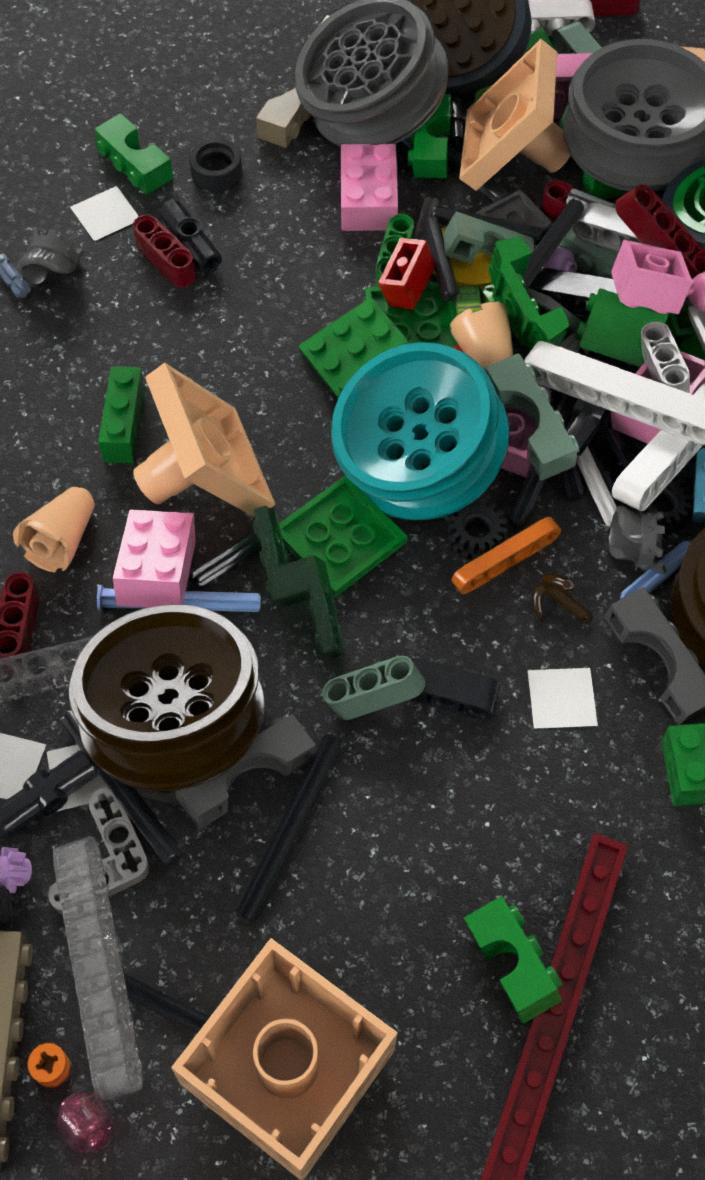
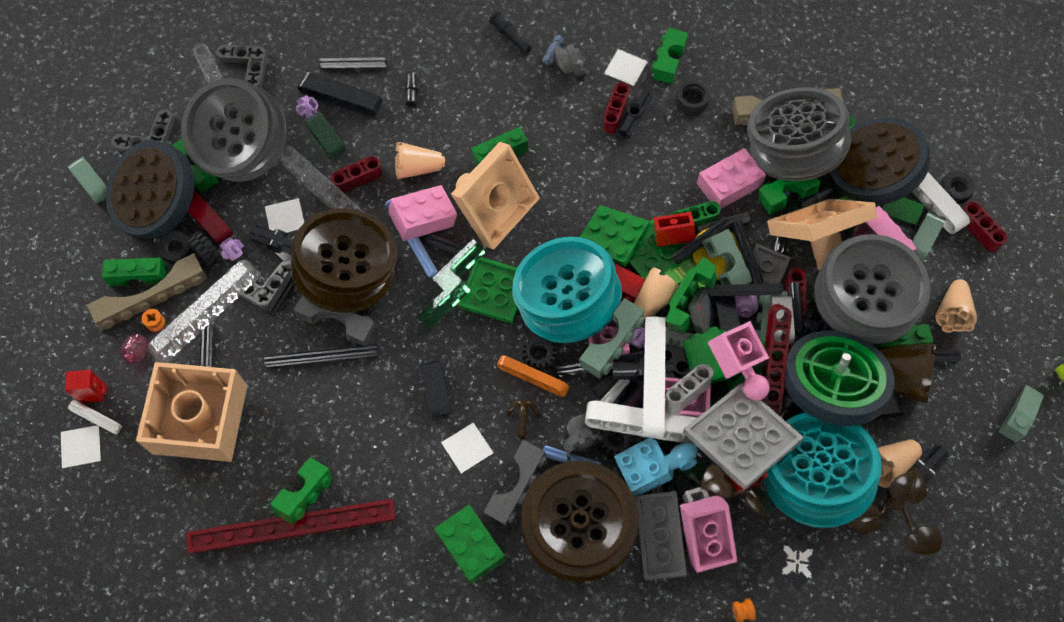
camera: 60 degrees right, 5 degrees up
sand green beam [322,656,425,720] -> none

